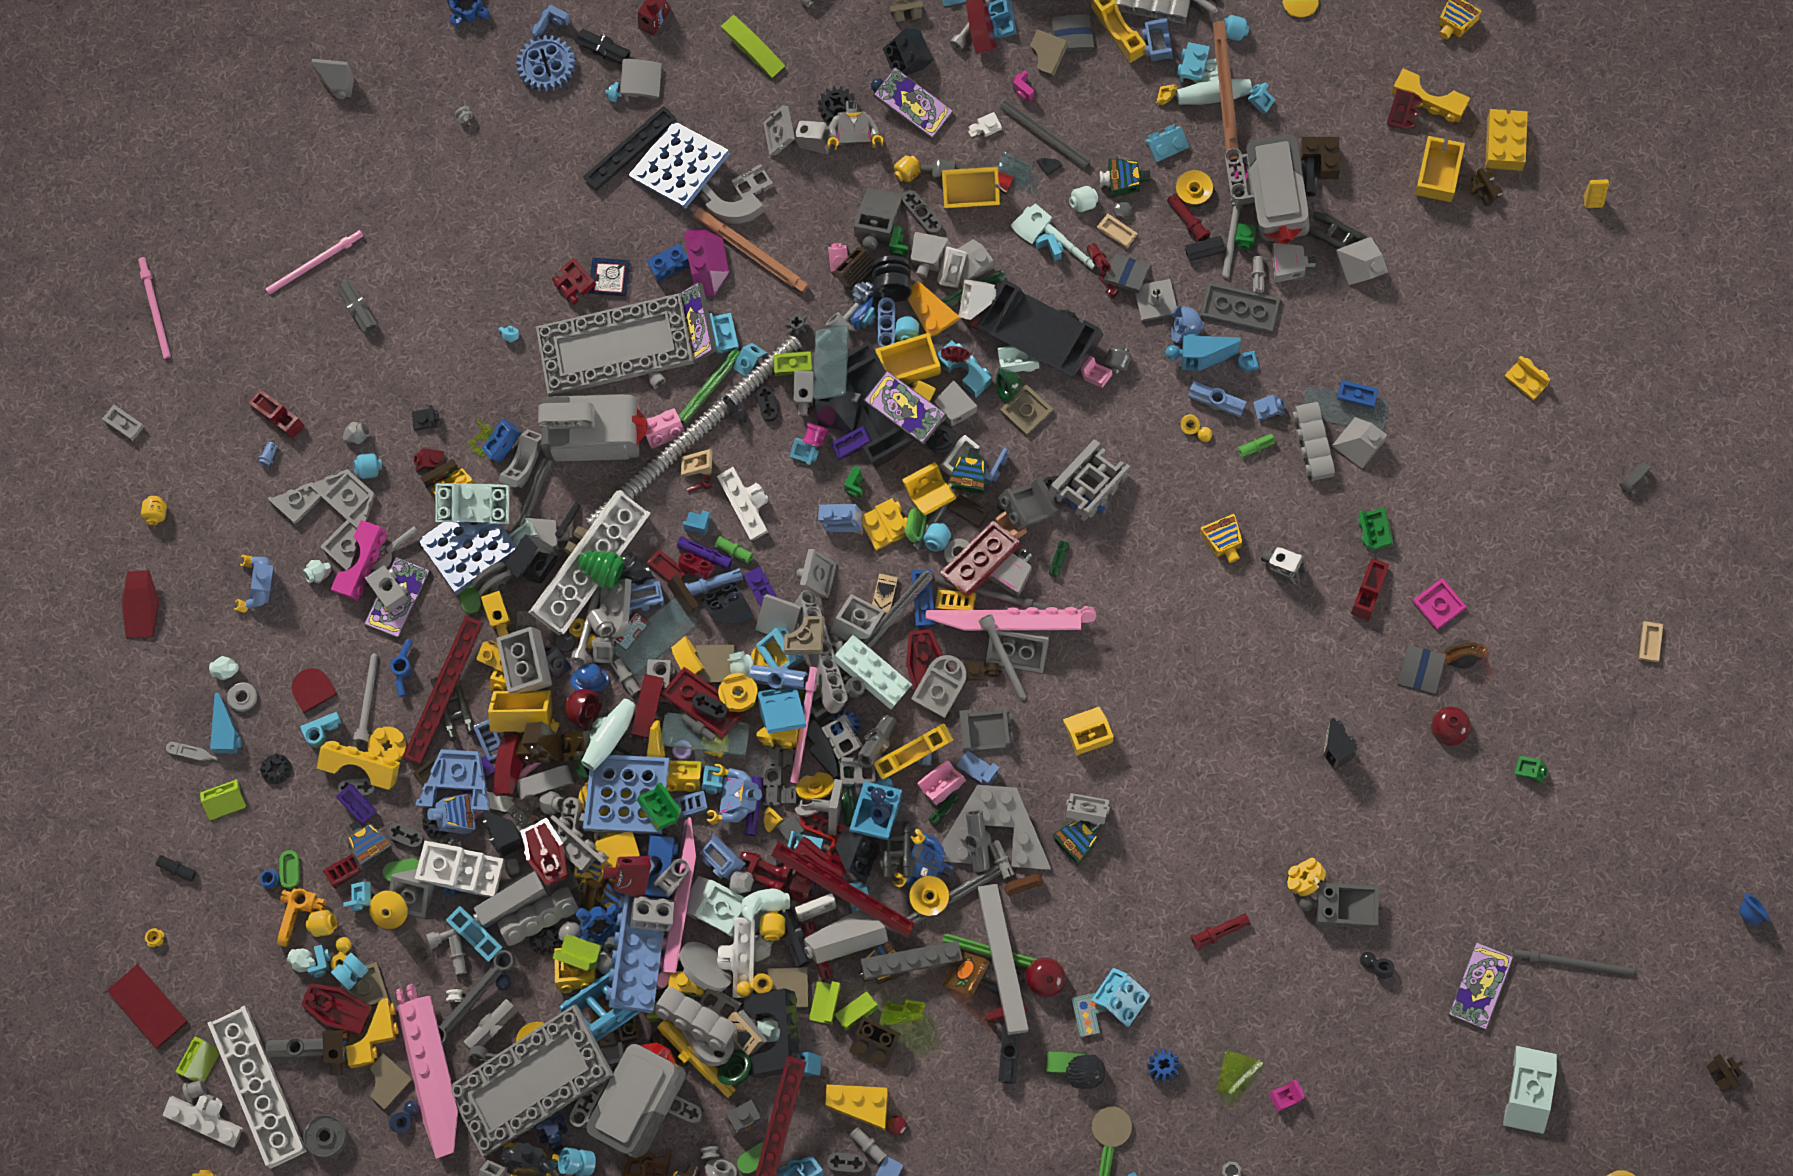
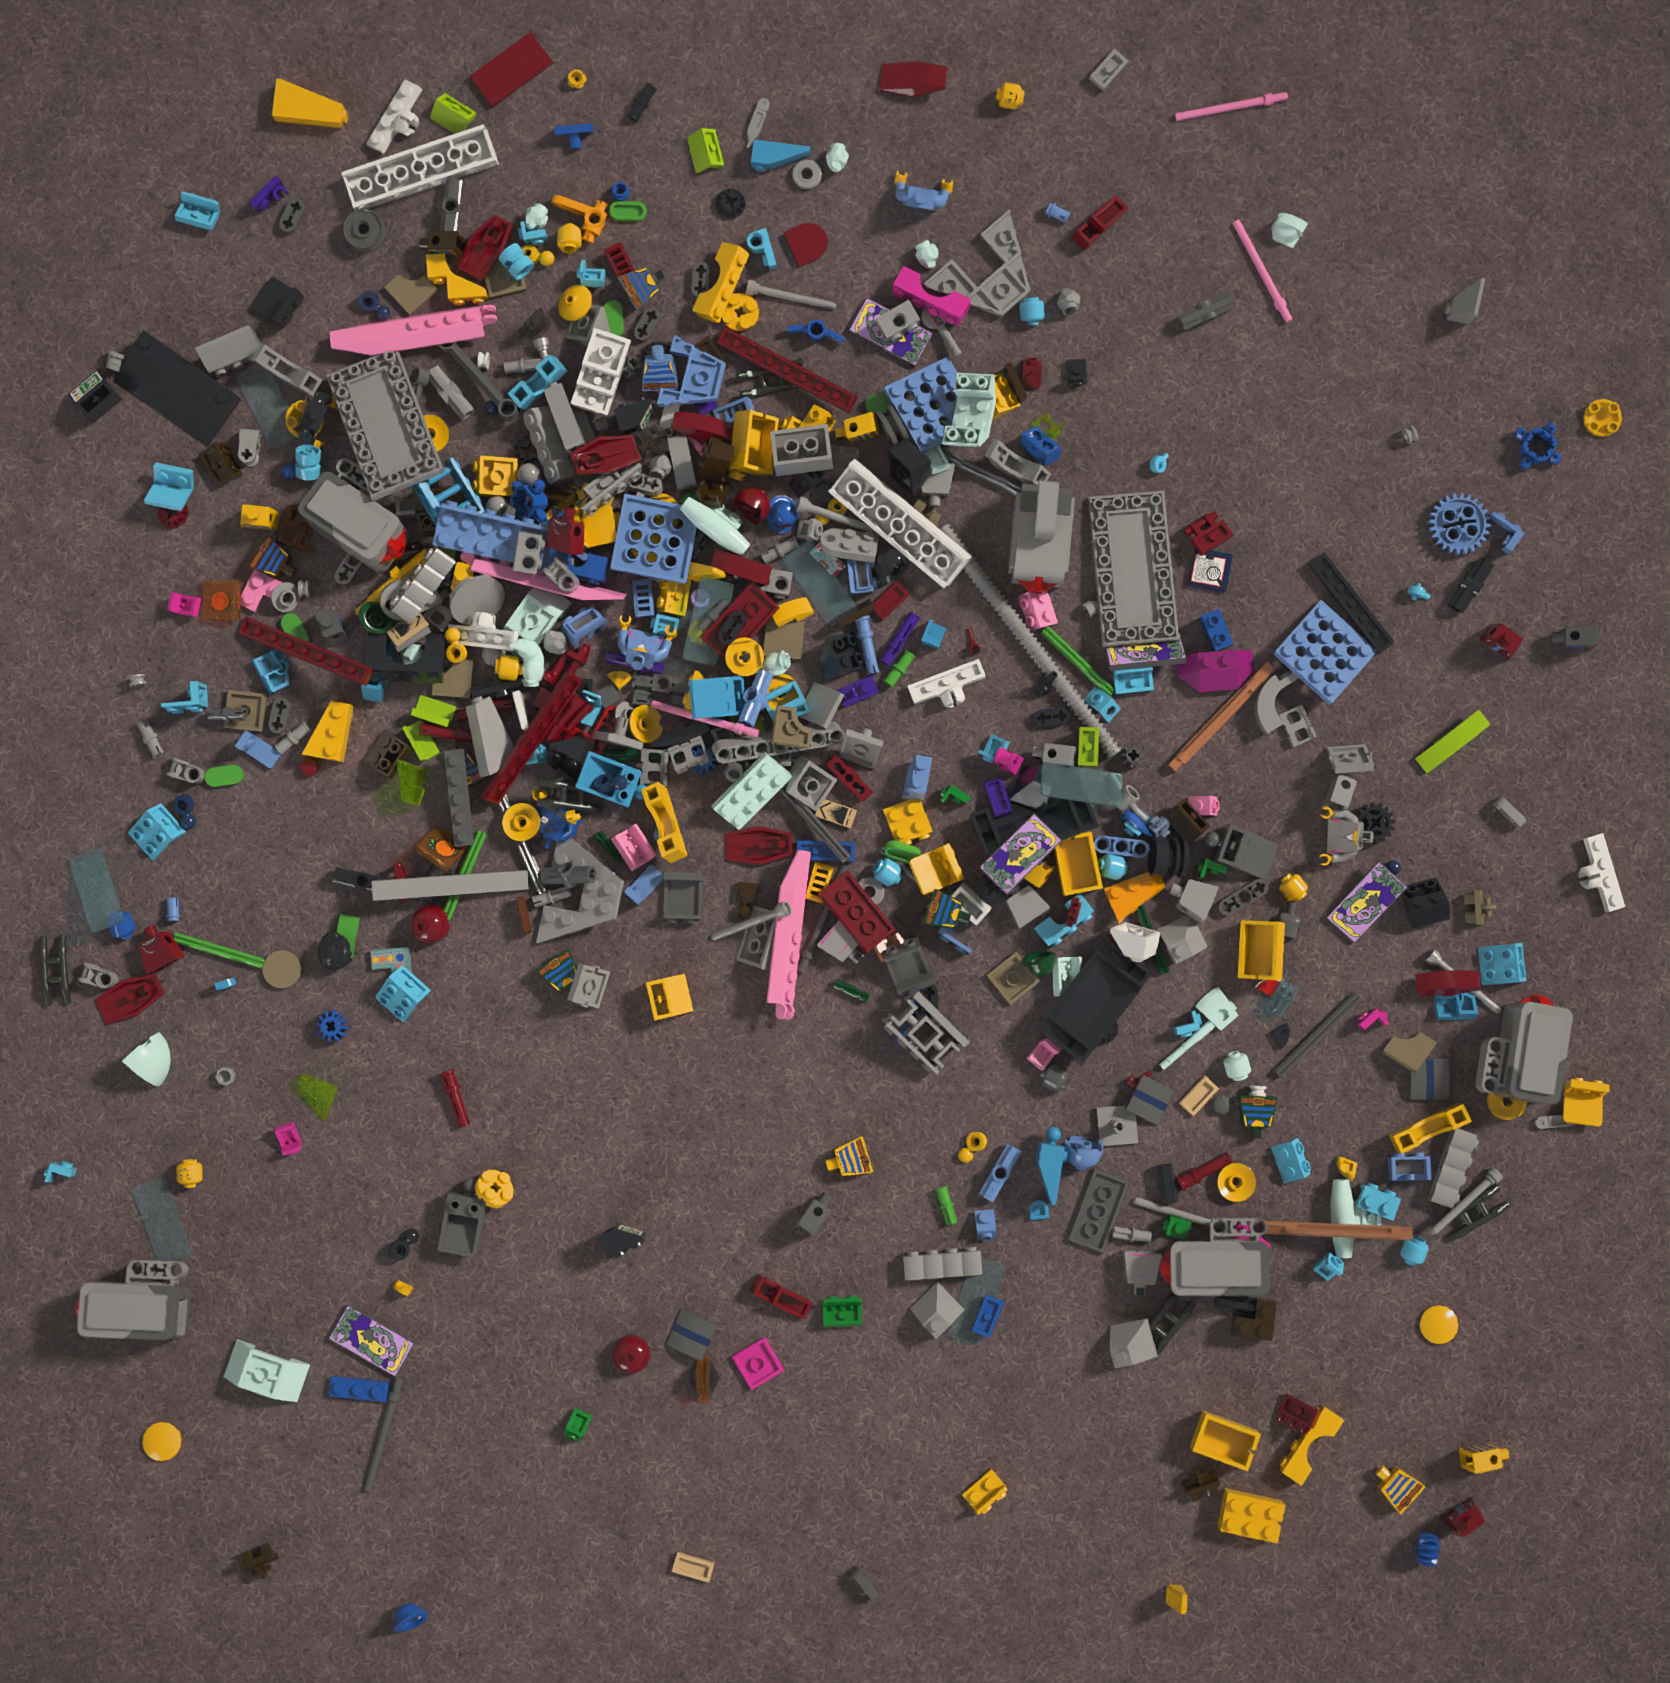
camera: 85 degrees right, 15 degrees up
light grey piece [182,1080,207,1102] -> none
dark purple plate [336,783,377,825] -> none
dark blue piece [536,1115,568,1152] -> none
lime panel [553,934,602,971] -> none
black piece [555,503,581,538] -> none
green piece [577,550,624,589] -> none
light grey brick [587,609,613,637] -> none
light grey slope [620,59,662,99] -> none
green bracket [636,782,681,831] -> none
dark red plate [678,553,714,579] -> none
tan slope [681,449,712,476] -> none
dark grey piece [857,715,897,767] -> none
light grey plate [911,655,966,718] -> none
white slope [937,246,967,288] -> none
white plate [968,112,1002,138] -> none
dark red pin [1087,243,1111,273] -> none
none -> blue plate [329,1376,390,1402]
none -> yellow tile [393,1280,413,1296]
none -> dark red pin [419,723,473,742]
none -> blue tile [554,123,594,149]
none -> dark red piece [825,754,873,802]
none -> light aqua piece [1272,213,1308,248]

